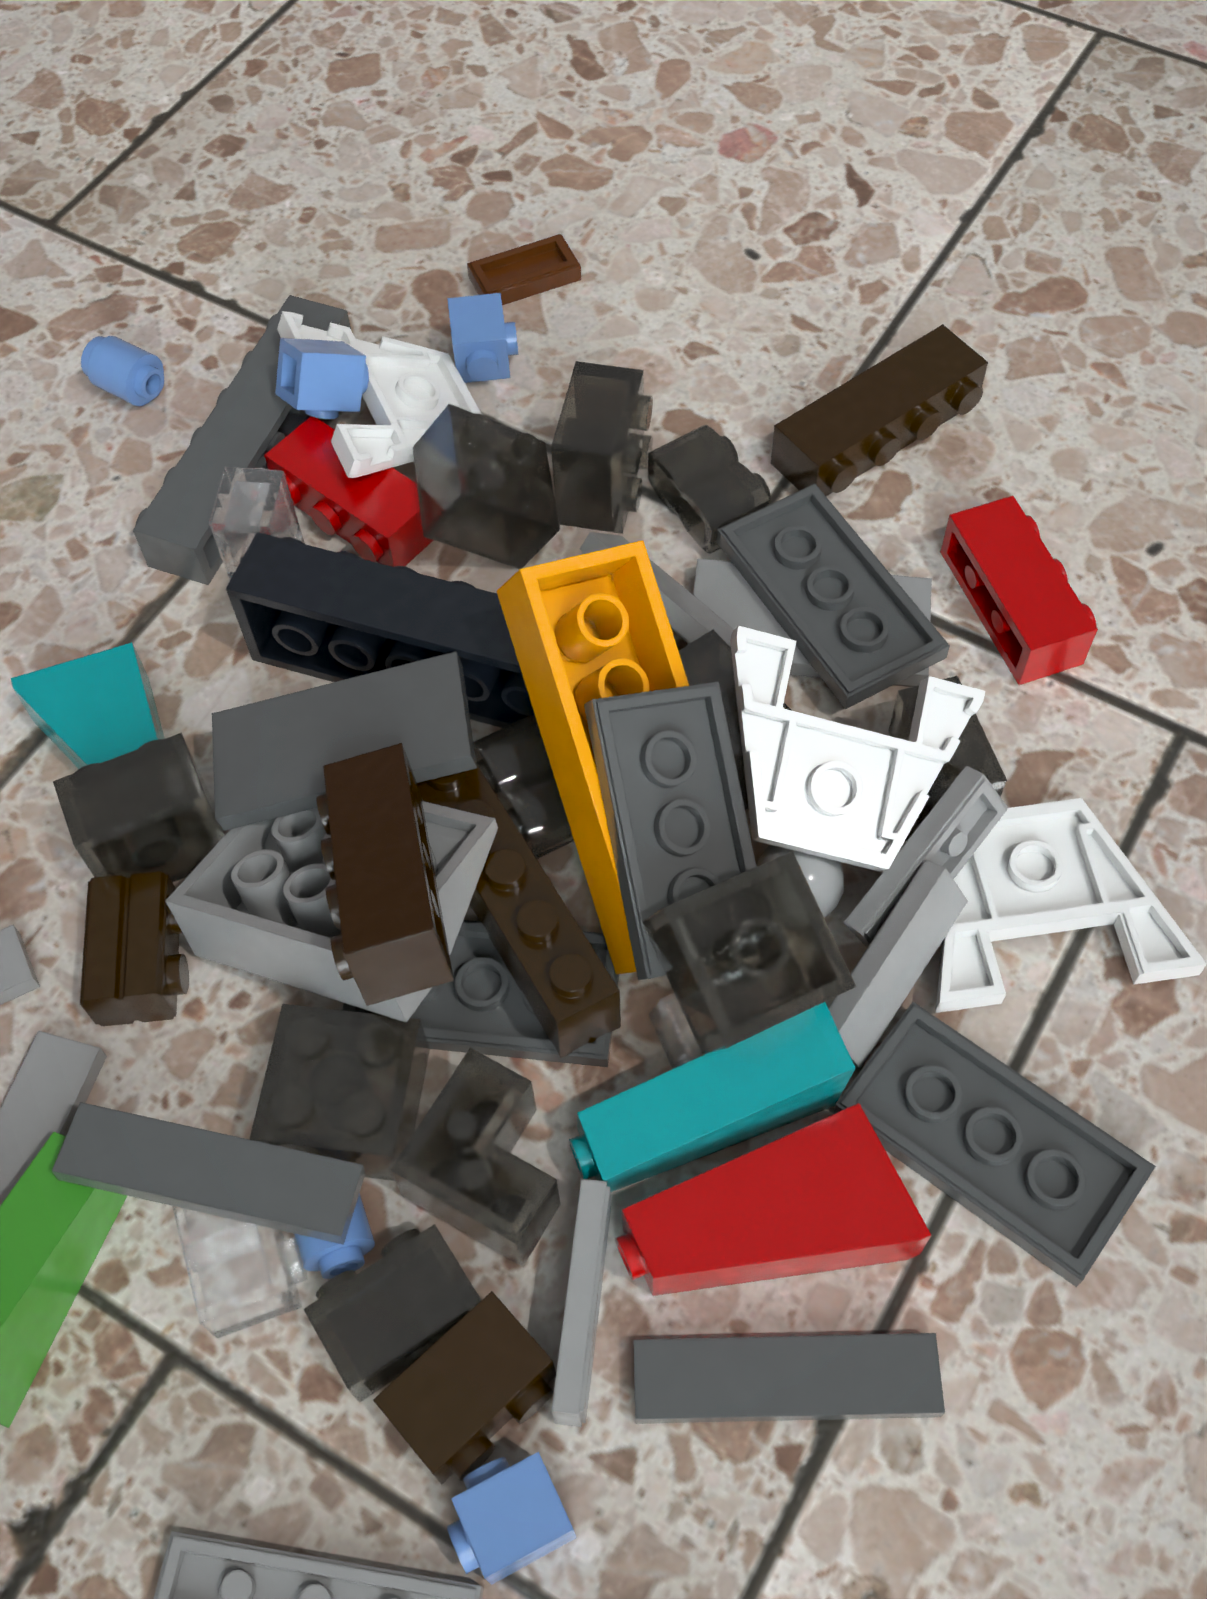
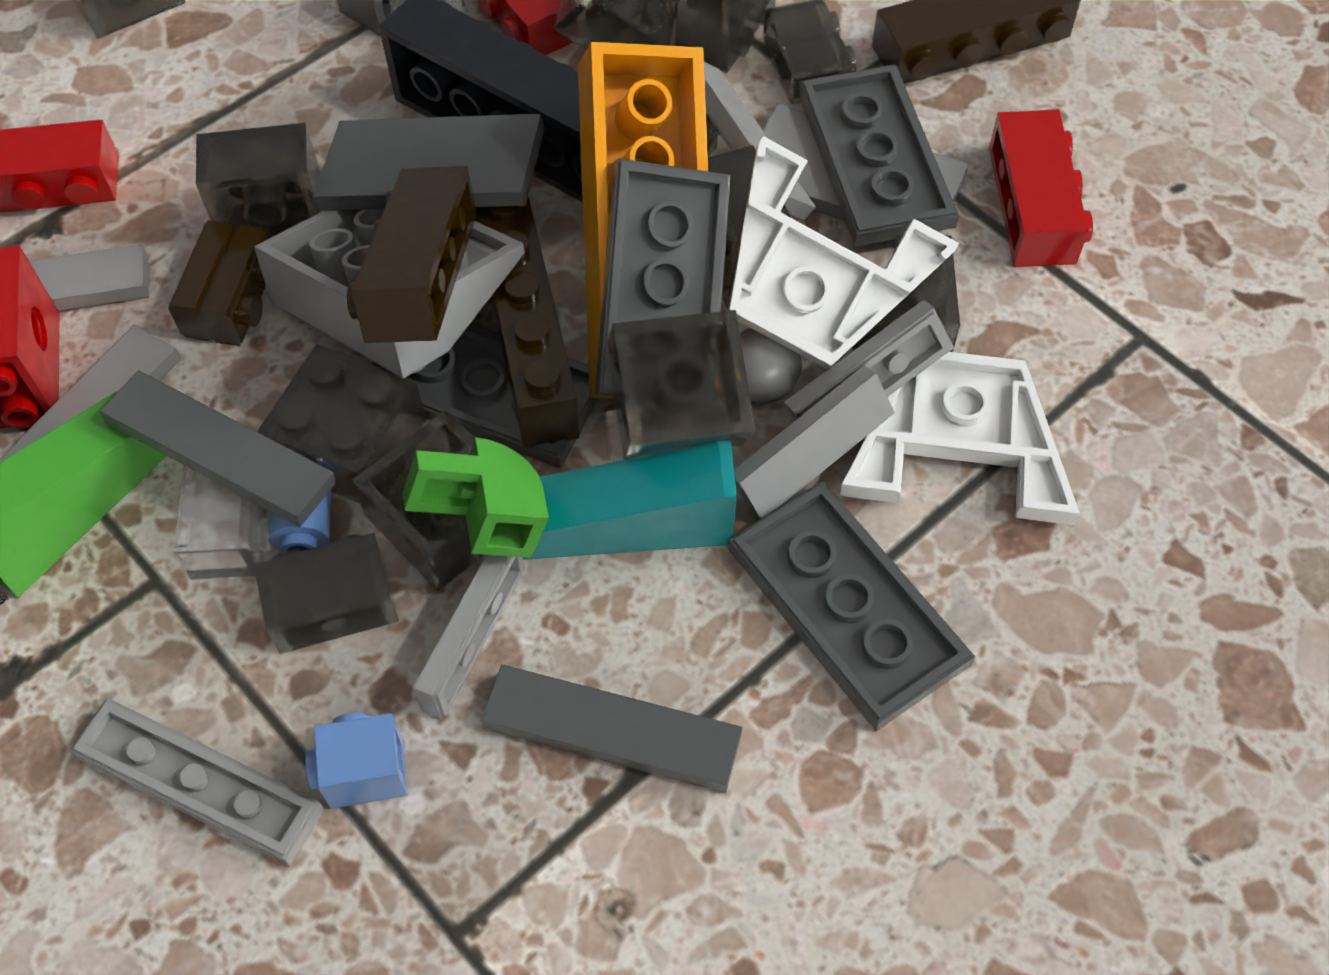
camera: 15 degrees right, 0 degrees up
teal slope [11,642,179,810] -> none
dark brown brick [373,1291,556,1485] -> none
clear smoke brick [473,713,574,859] -> none
red slope [615,1103,931,1296] -> none
none -> bright green brick [403,437,549,558]

